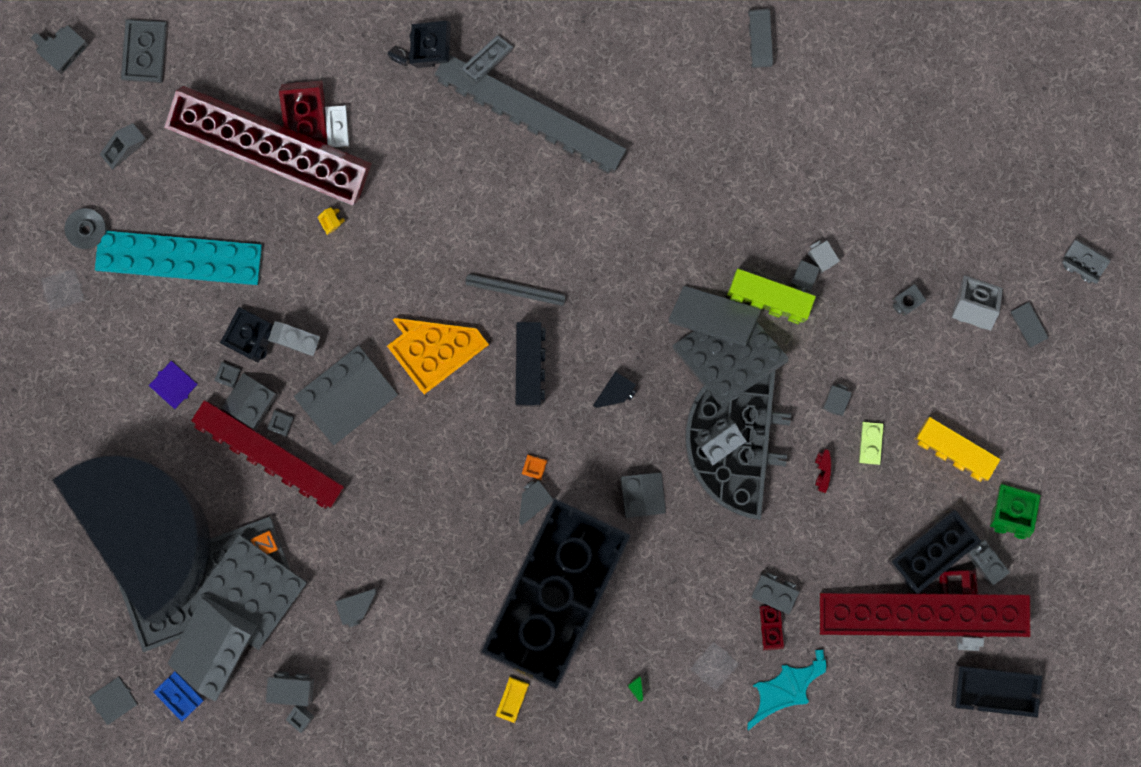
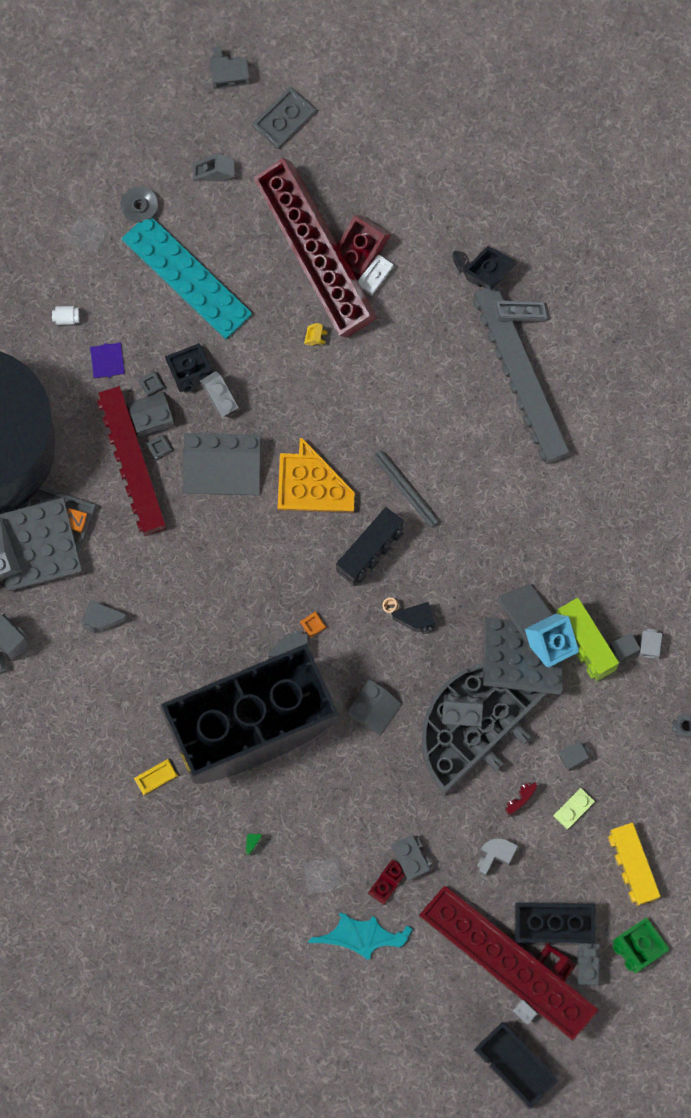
camera: 45 degrees right, 10 degrees down
none -> white brick [52,306,79,325]
none -> light nougat hinge [382,598,399,614]
none -> light grey brick [477,839,518,876]
none -> medium azure slope [525,614,579,667]

